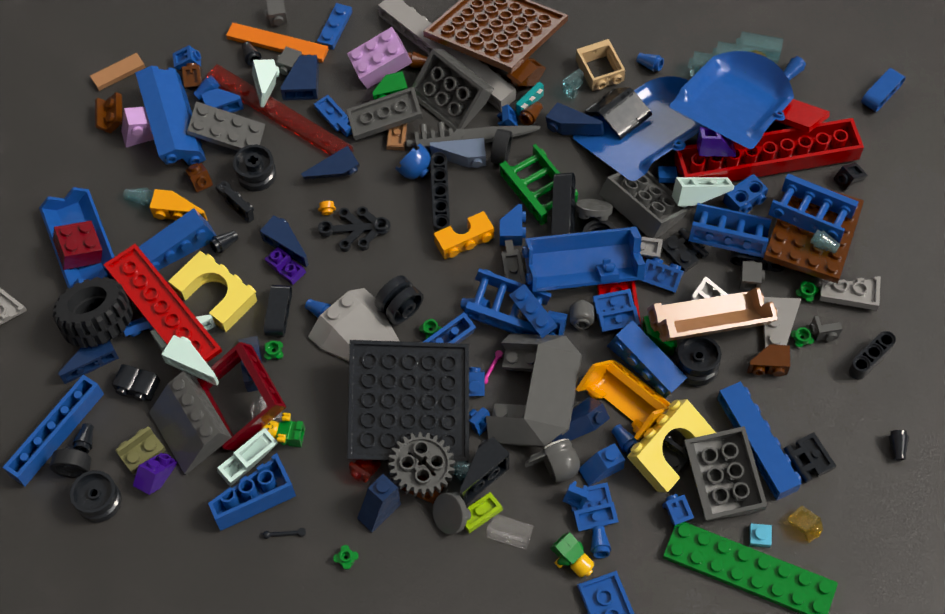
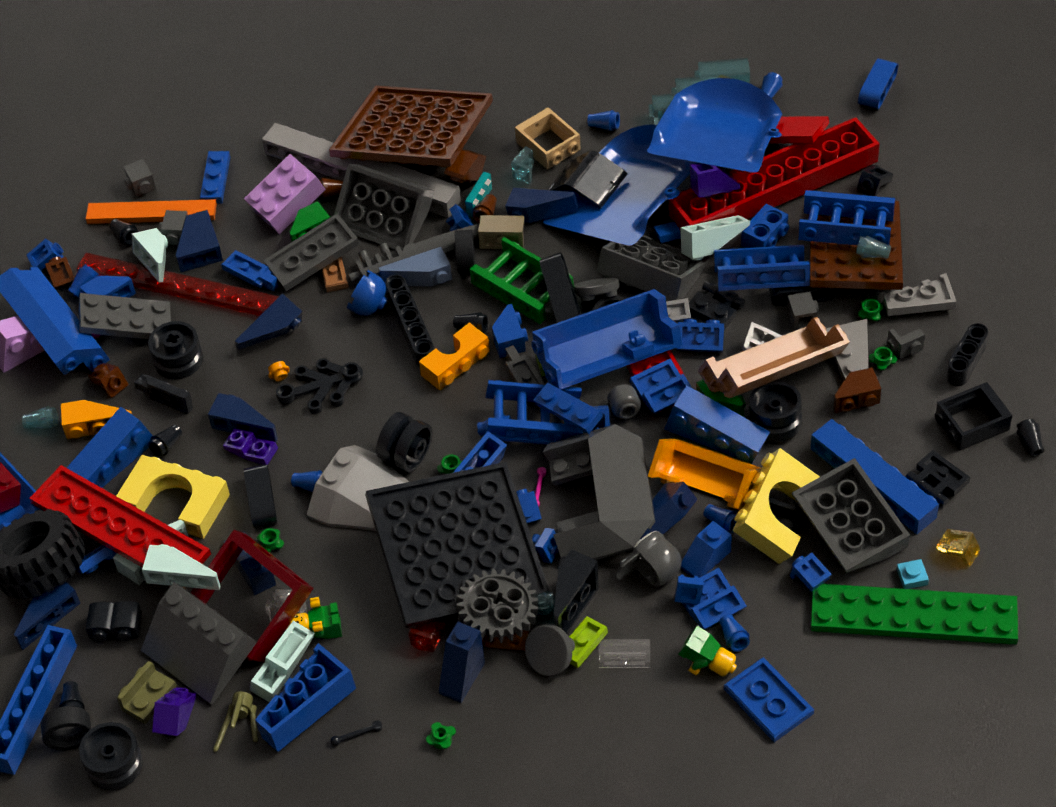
camera: 15 degrees left, 10 degrees down
none -> olive plant [213,691,258,752]
none -> black cone [453,312,488,333]
none -> dark tan panel [478,215,525,249]
none -> black window [935,382,1012,450]

